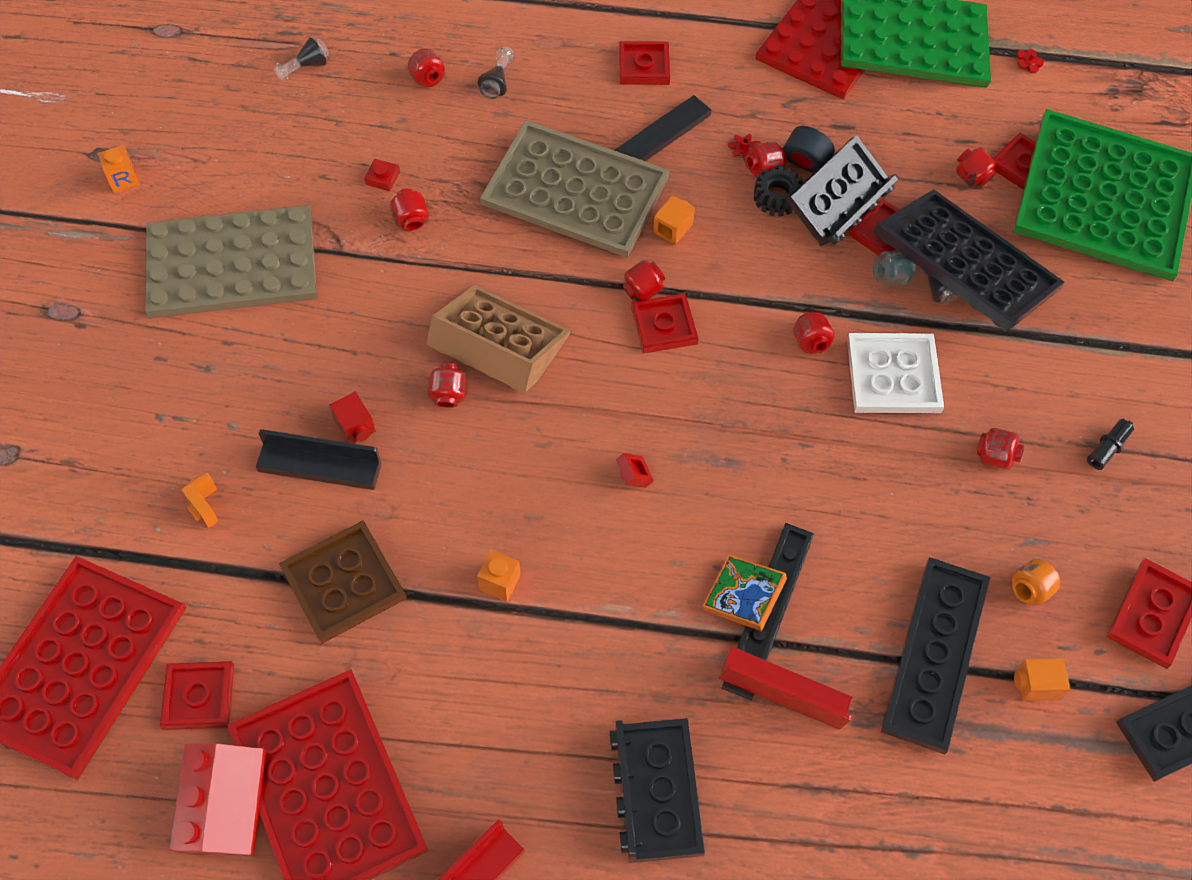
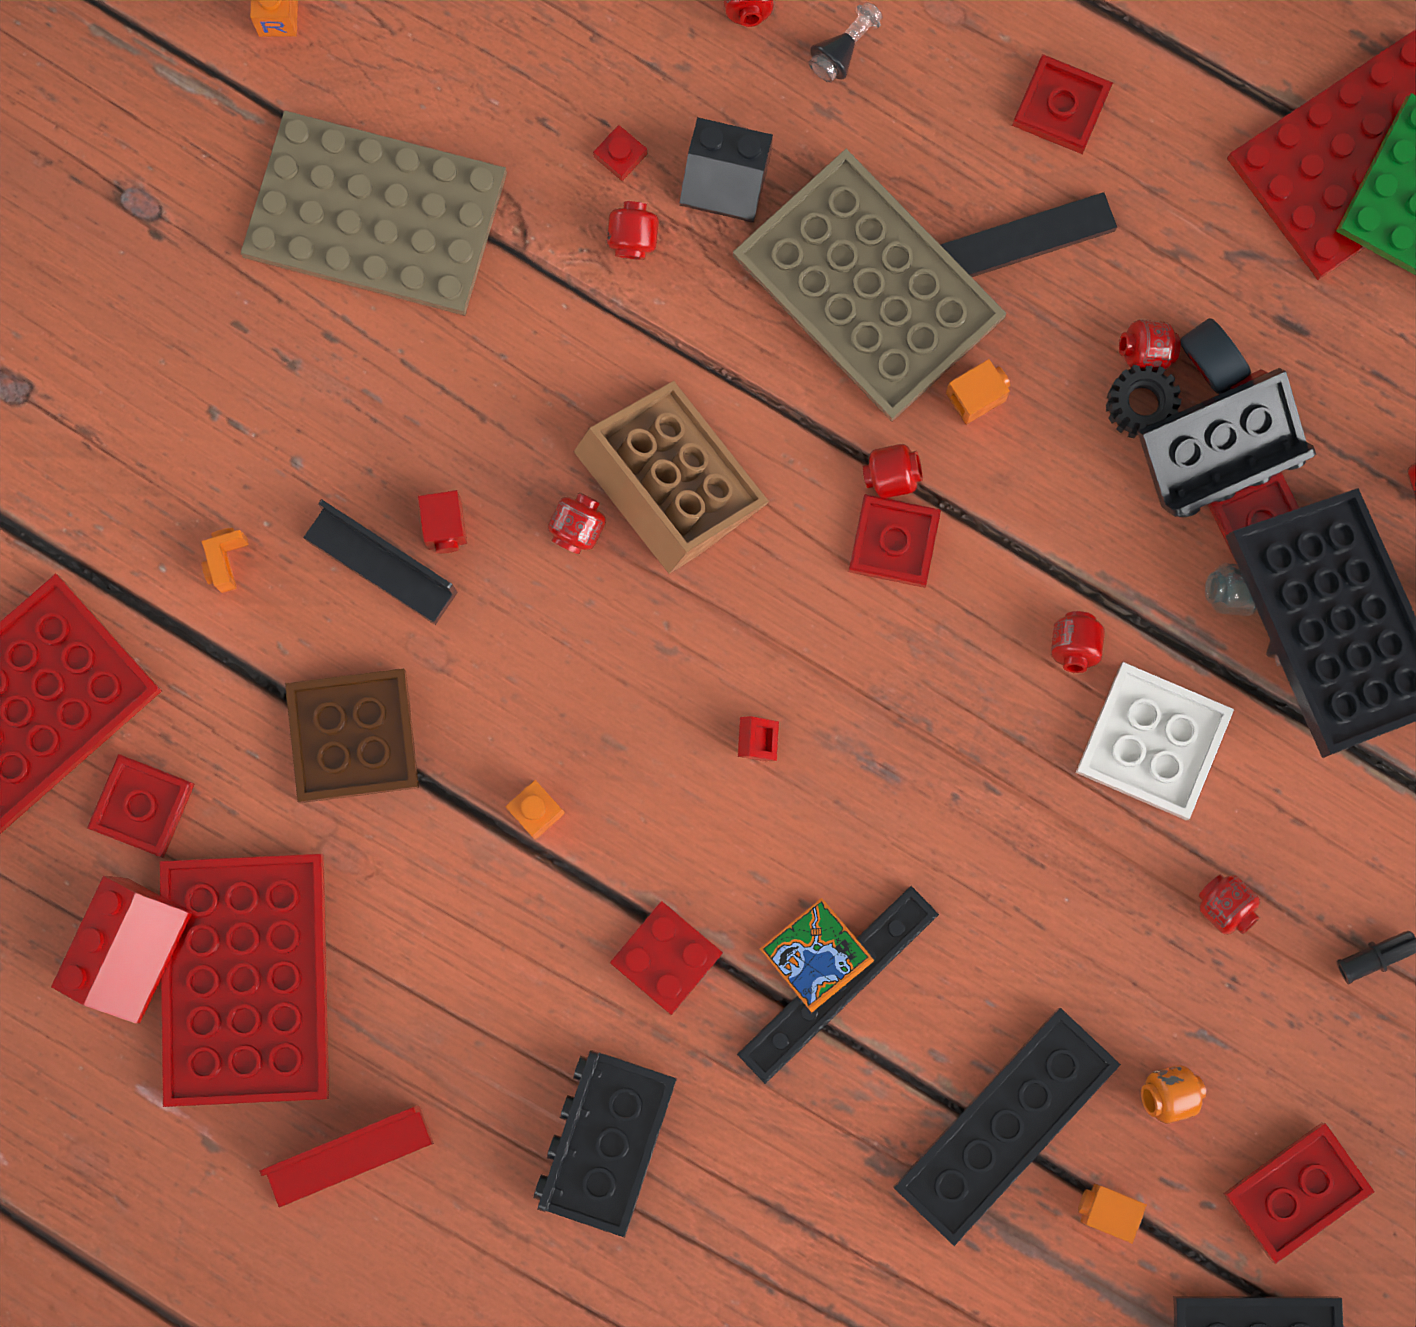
camera: 25 degrees right, 20 degrees up
red panel [718,646,852,729] -> none
red plant [727,134,761,160] -> none
none -> red plate [610,901,723,1015]
none -> slope [679,117,773,223]

